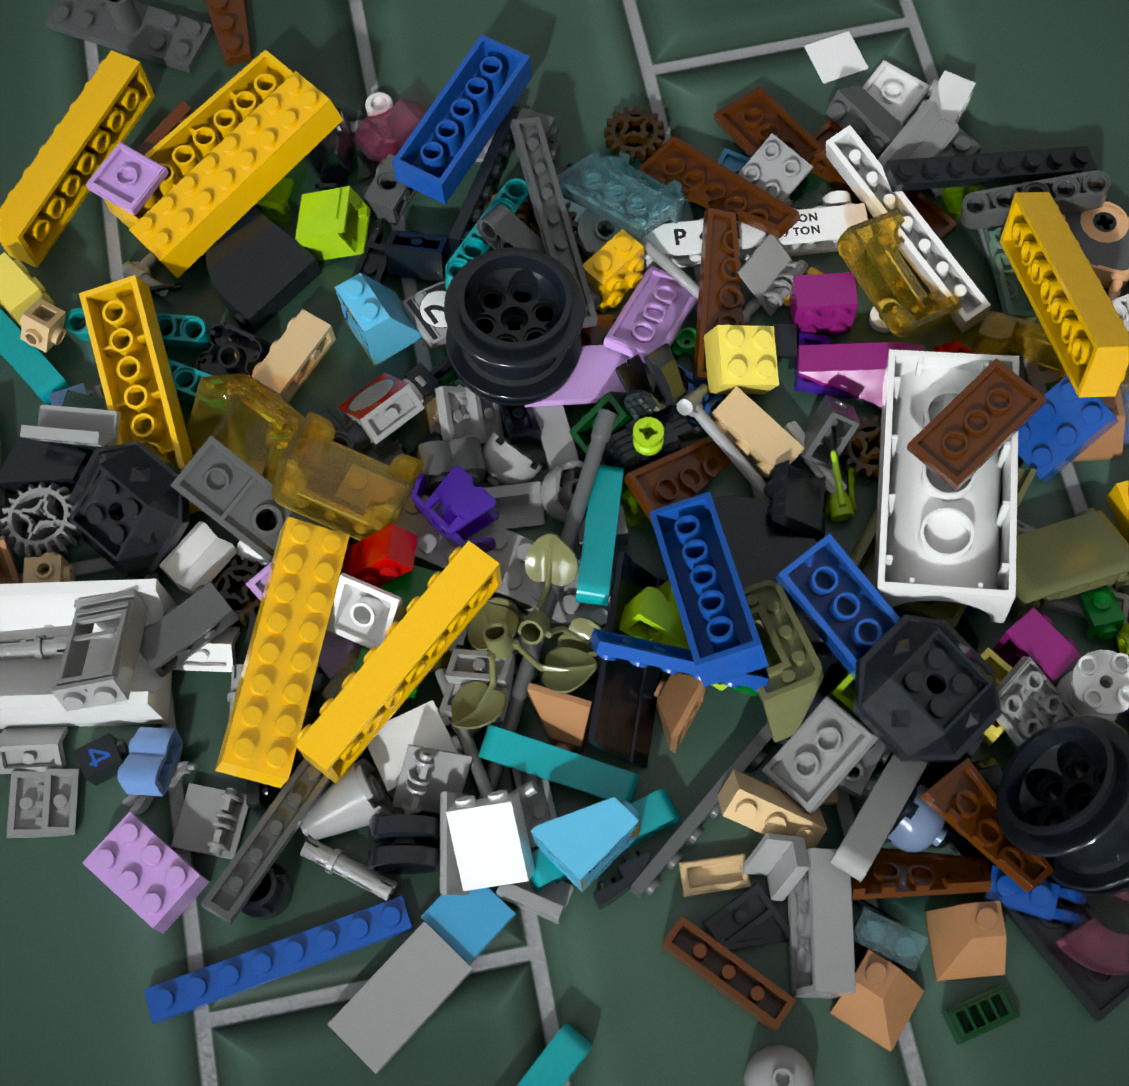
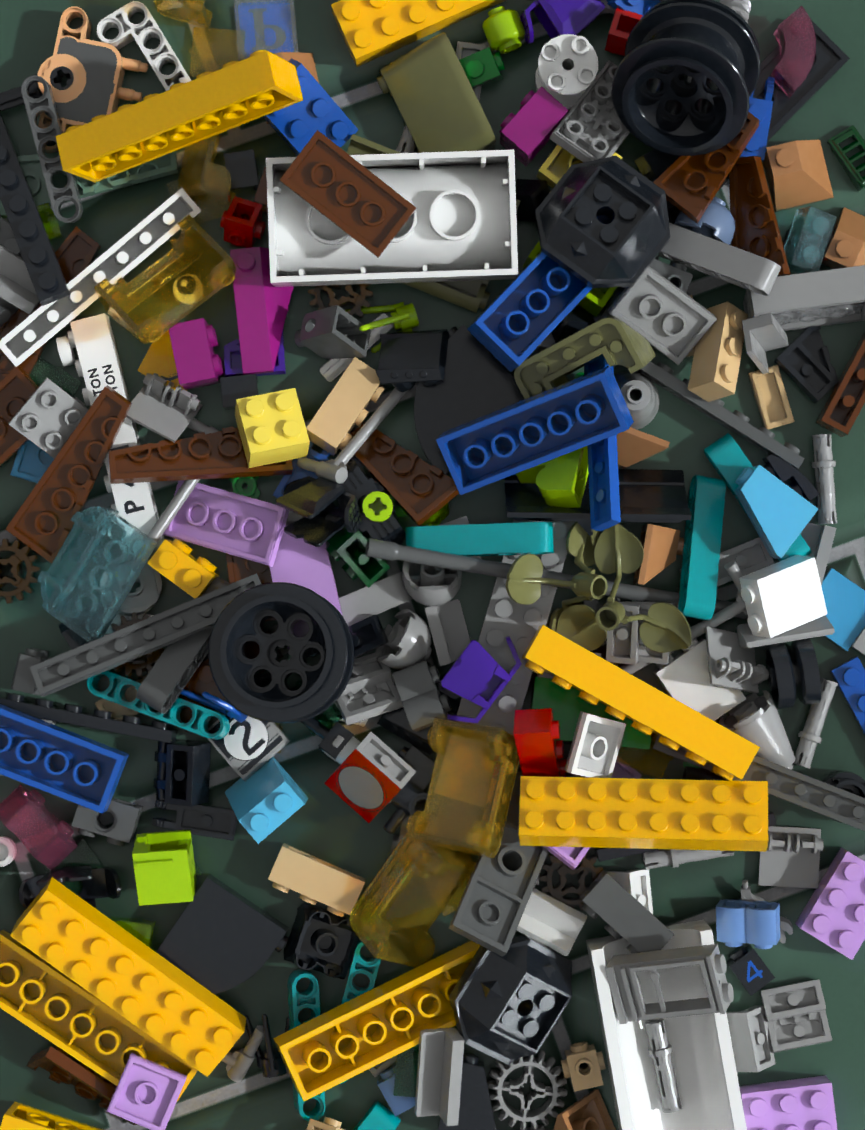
camera: 100 degrees left, 20 degrees up
none -> light grey cone [614,371,660,430]
none -> light grey pin [811,434,838,525]

